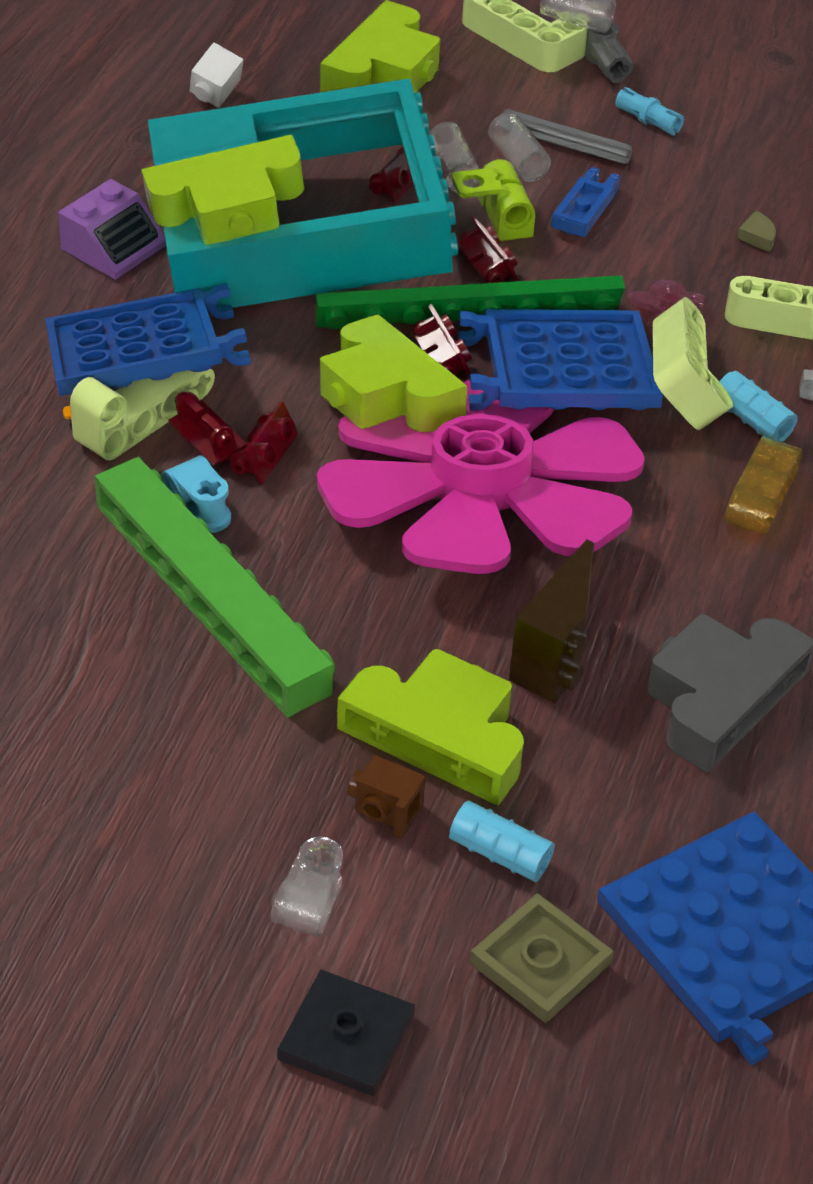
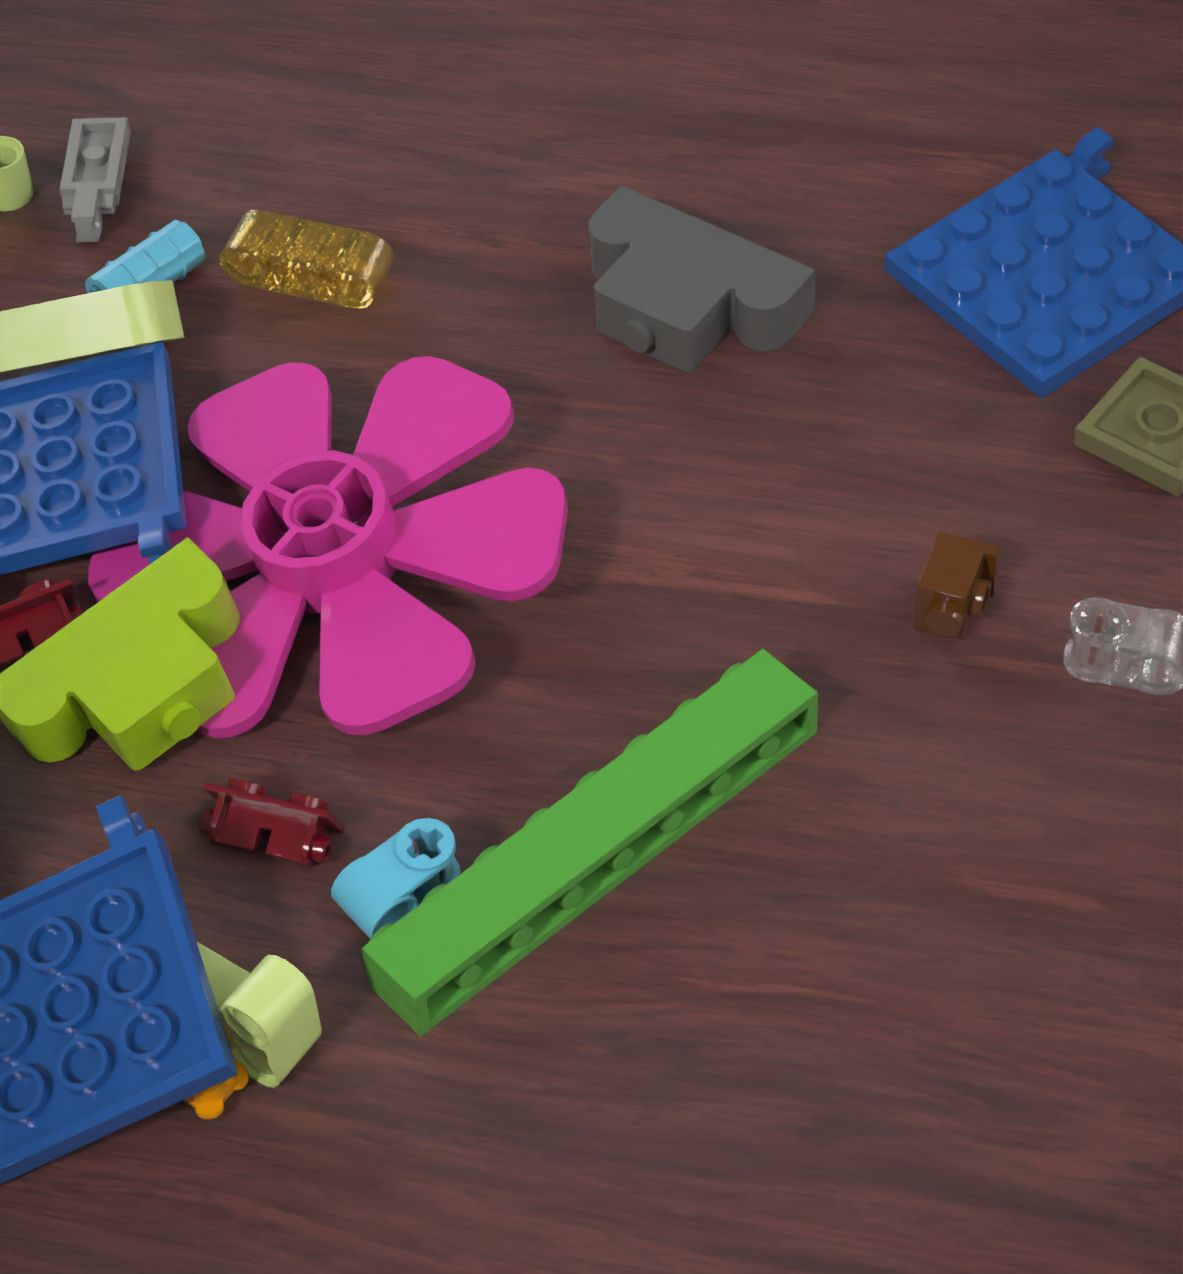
camera: 90 degrees left, 5 degrees up
dark red hinge [168,391,248,467] -> none
lime brick [337,649,524,806] -> none
medium azure axle [449,800,555,883] -> none
dark brown slope [509,539,594,703] -> none

